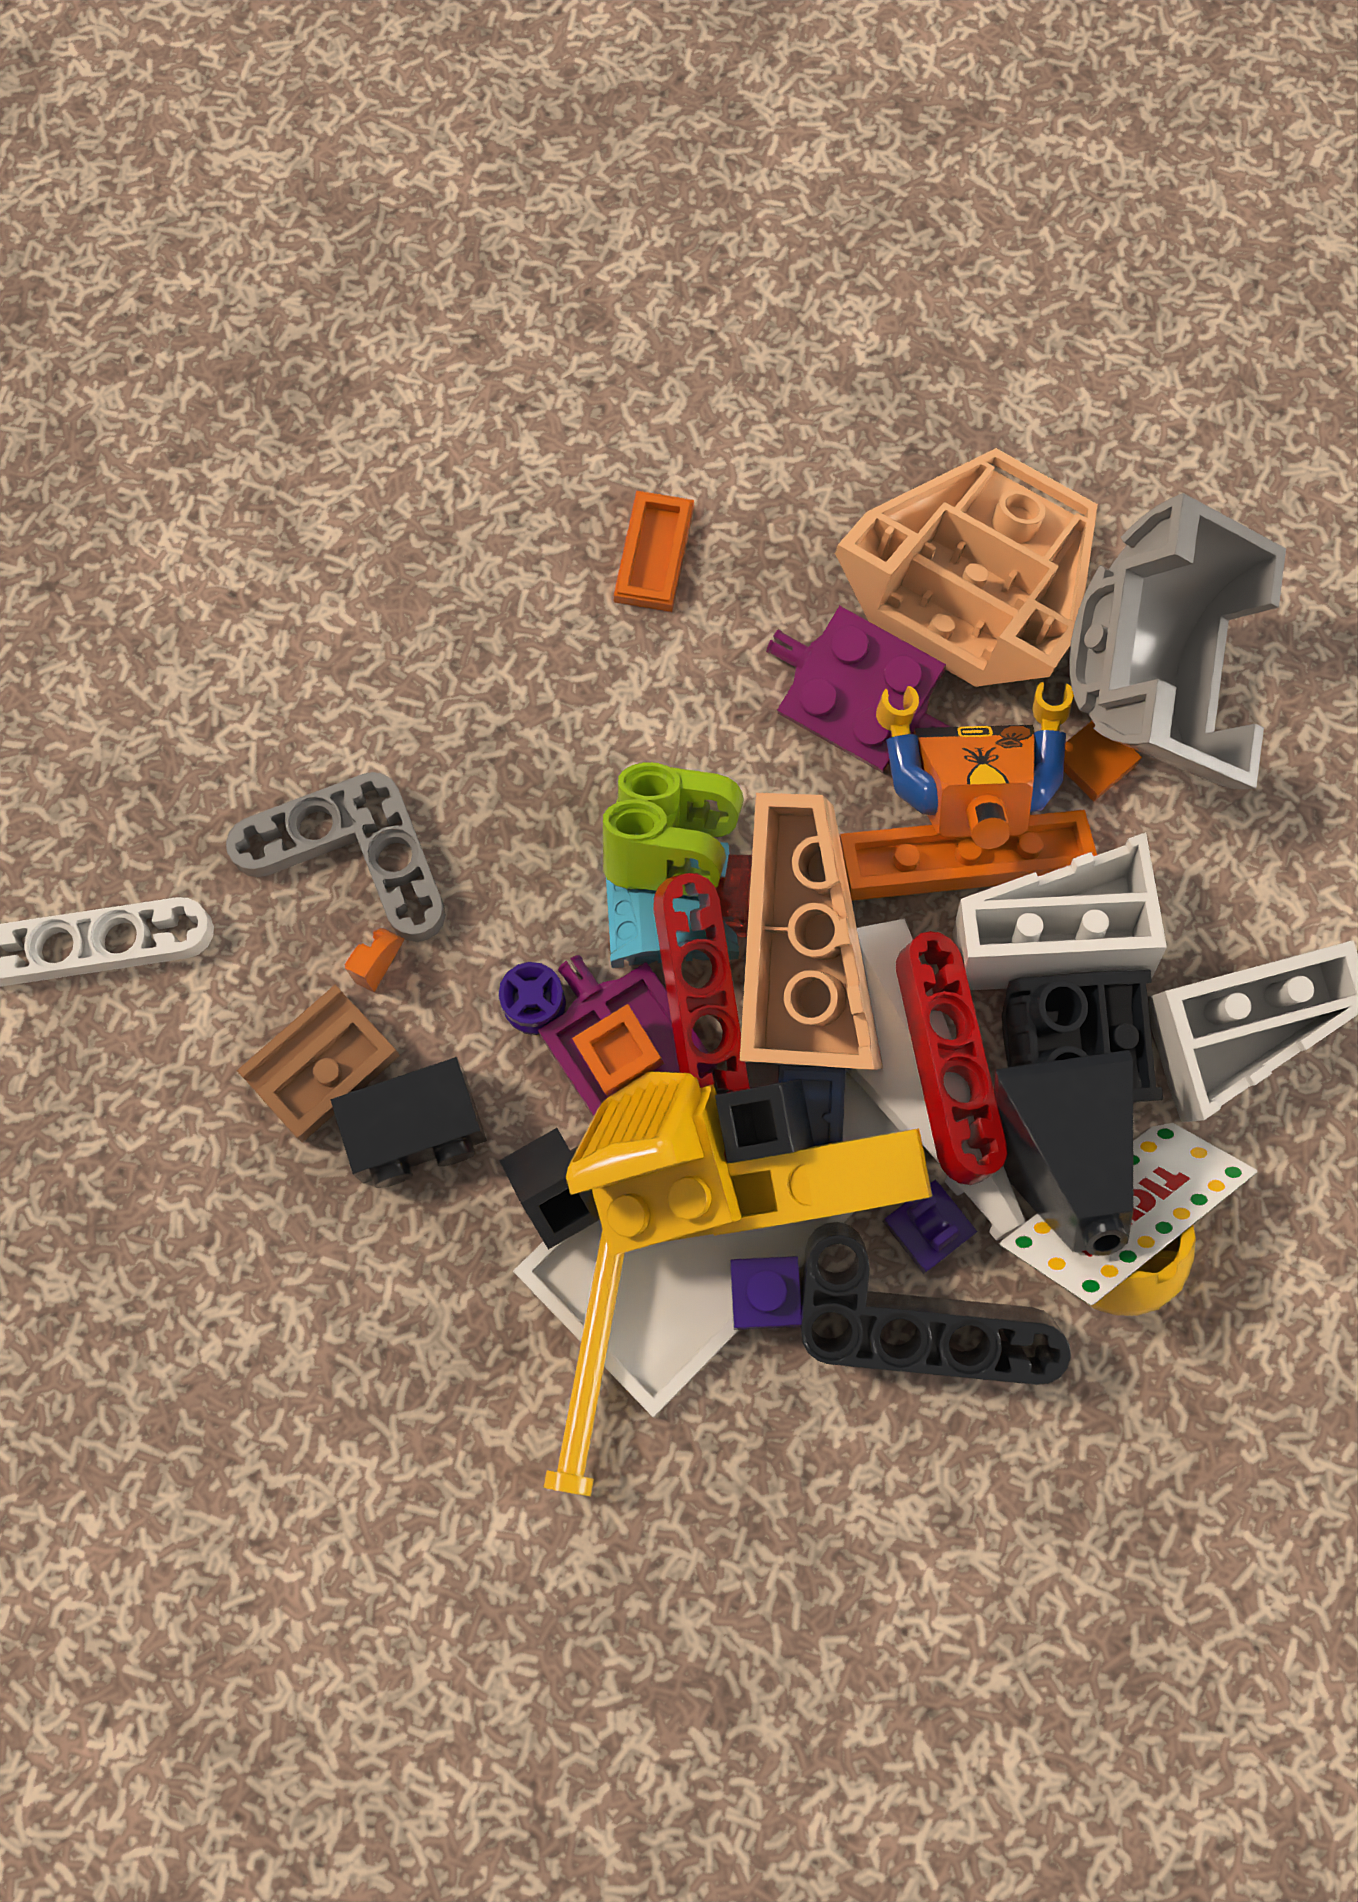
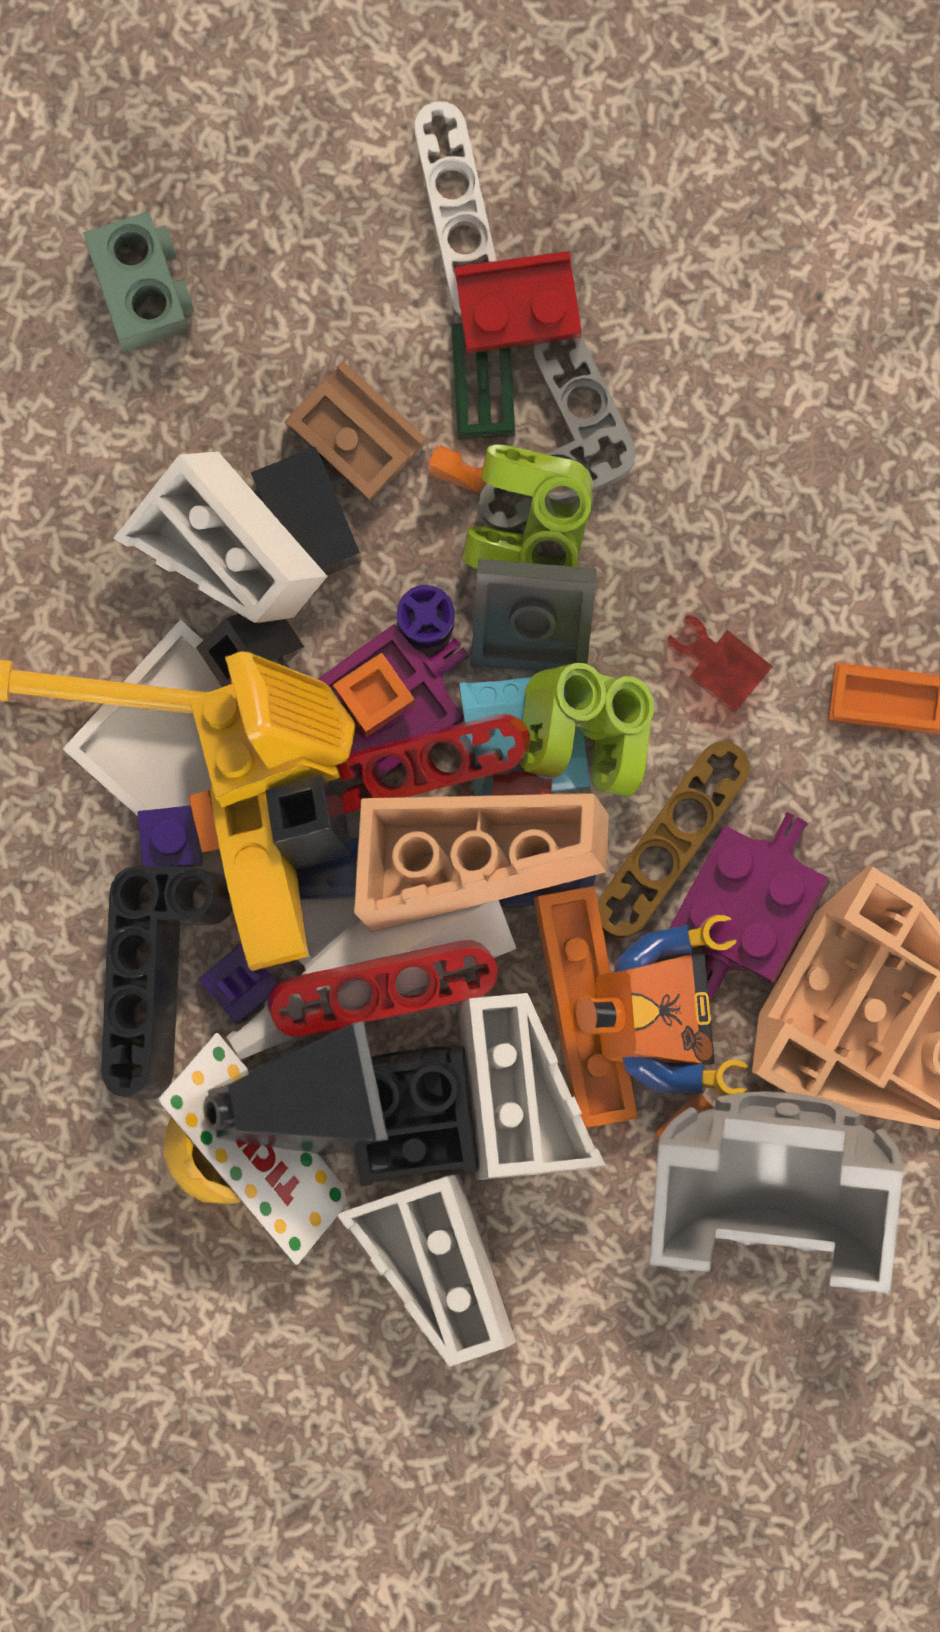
camera: 85 degrees right, 10 degrees up
none -> sand green brick [83,211,195,352]
none -> white wedge [113,452,328,623]
none -> orange tile [188,790,220,855]
none -> dark green tile [451,323,515,440]
none -> red plate [455,251,582,354]
none -> lime piece [461,445,593,569]
none -> dark grey plate [470,559,596,671]
none -> pearl gold beam [598,742,750,938]
none -> clear red plate [667,615,773,714]

